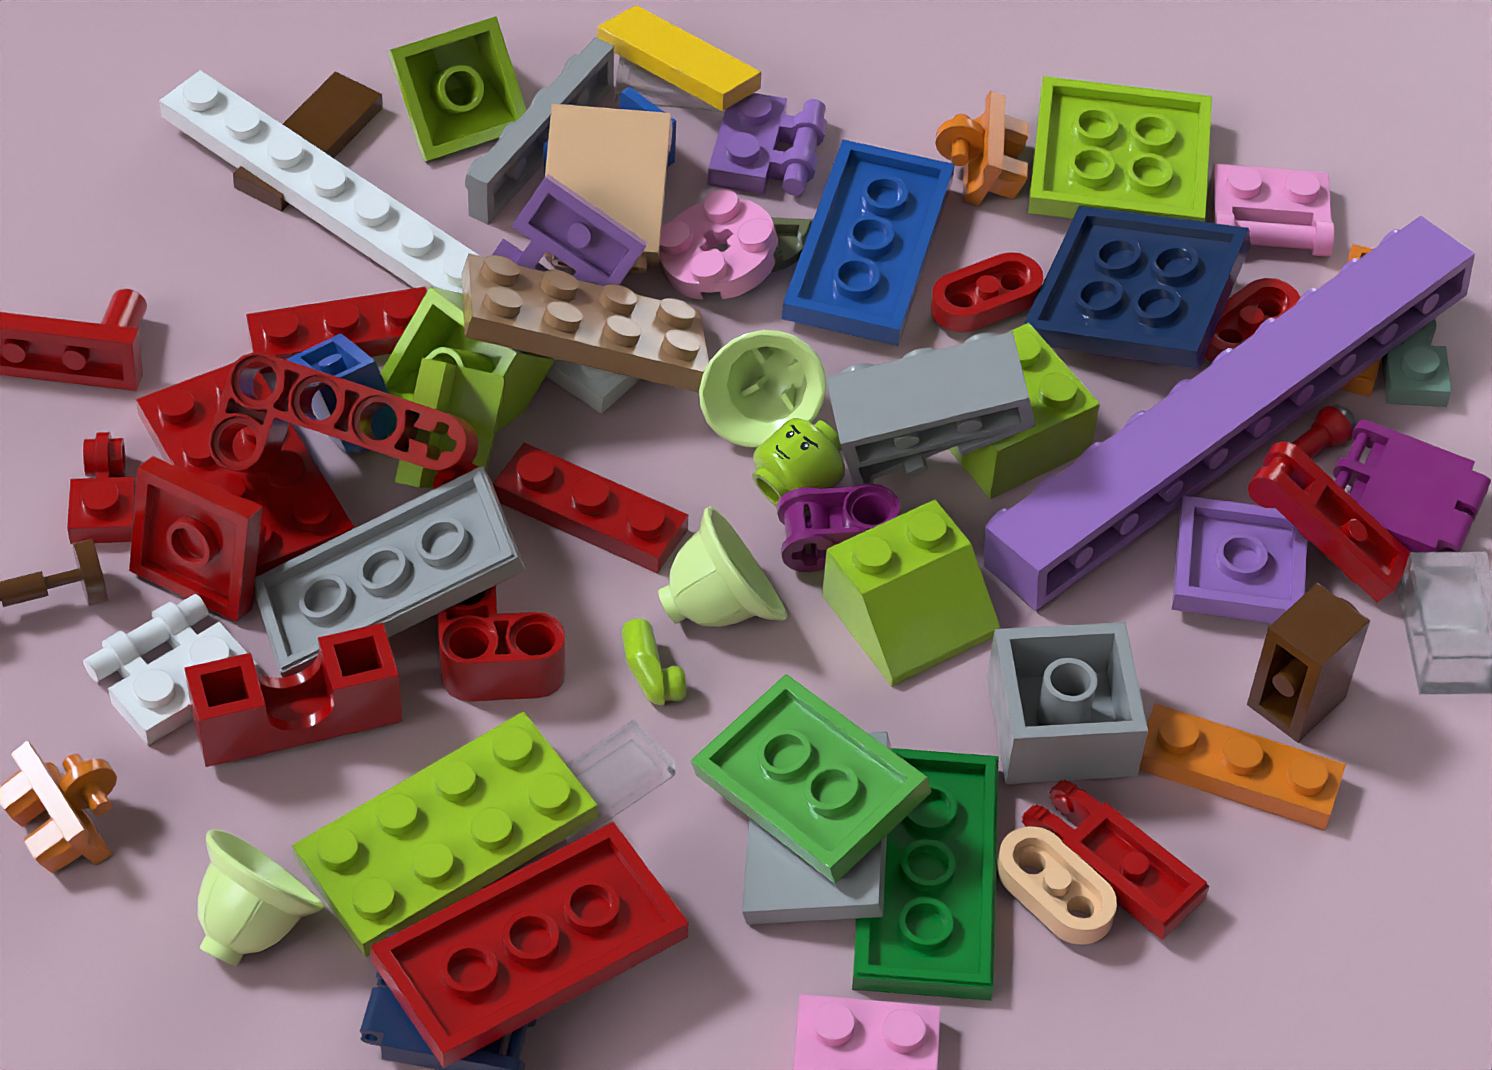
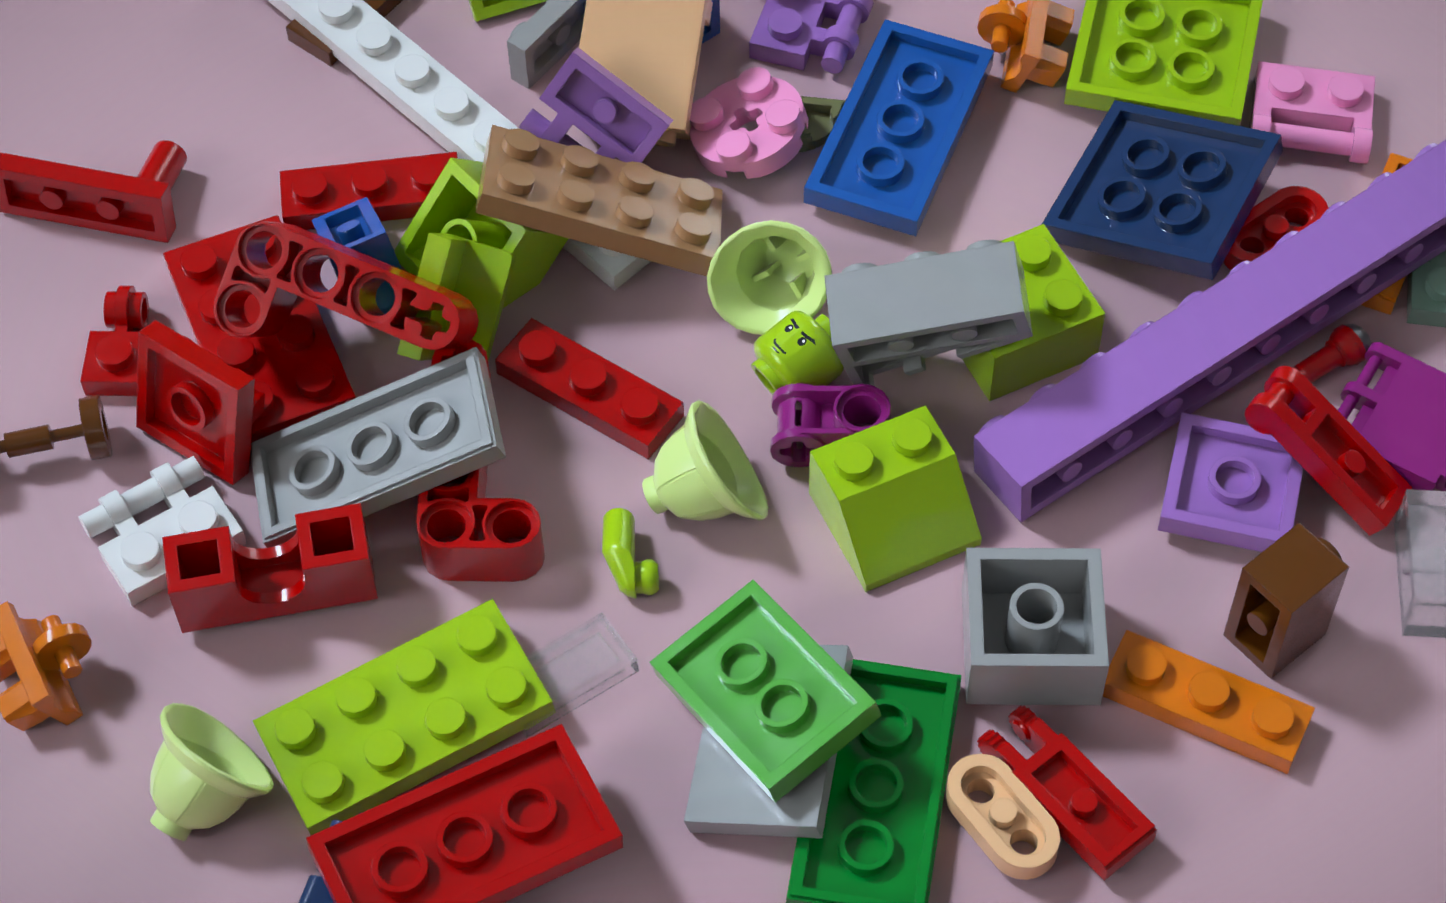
camera: 10 degrees right, 5 degrees up
red plate [930,252,1043,332] -> none

